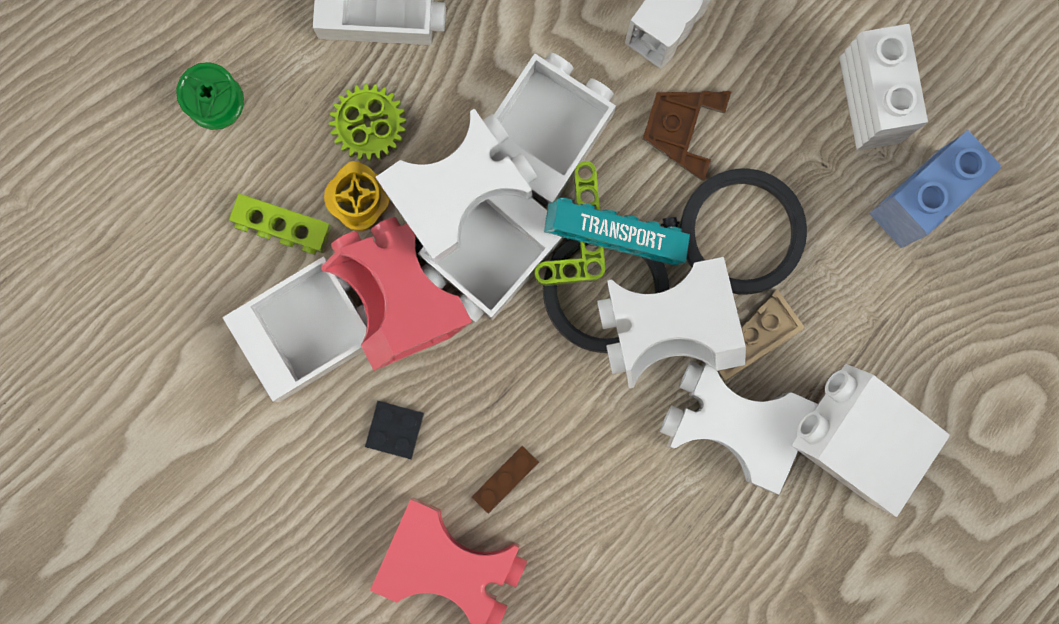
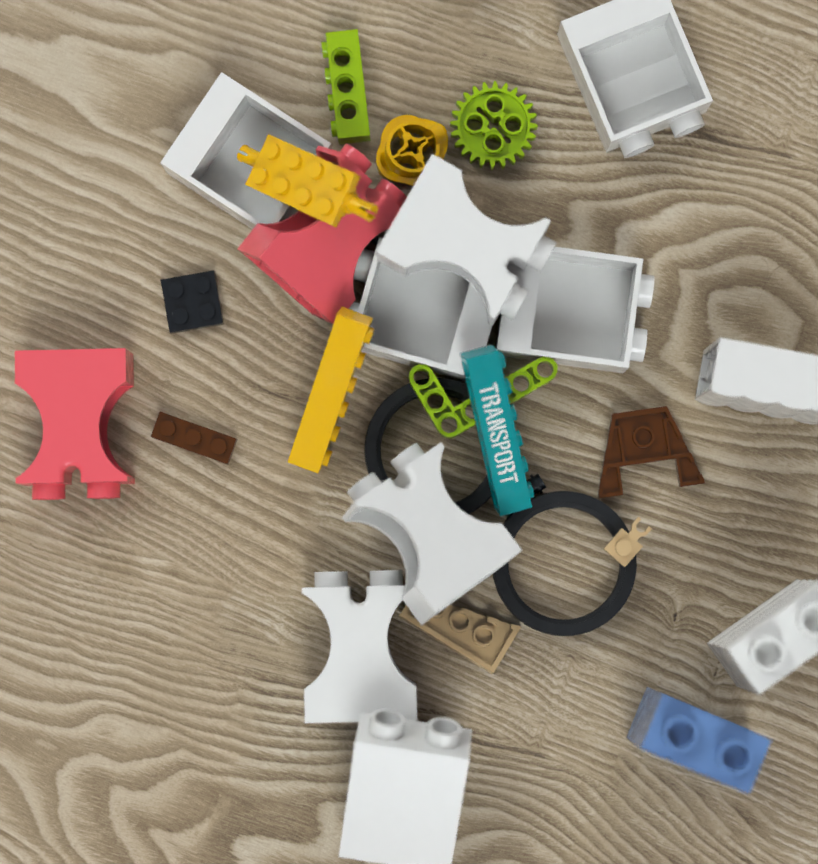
camera: 70 degrees right, 0 degrees up
none -> yellow plate [237,134,378,228]
none -> yellow brick [288,307,375,473]
none -> tan plate [603,517,652,567]

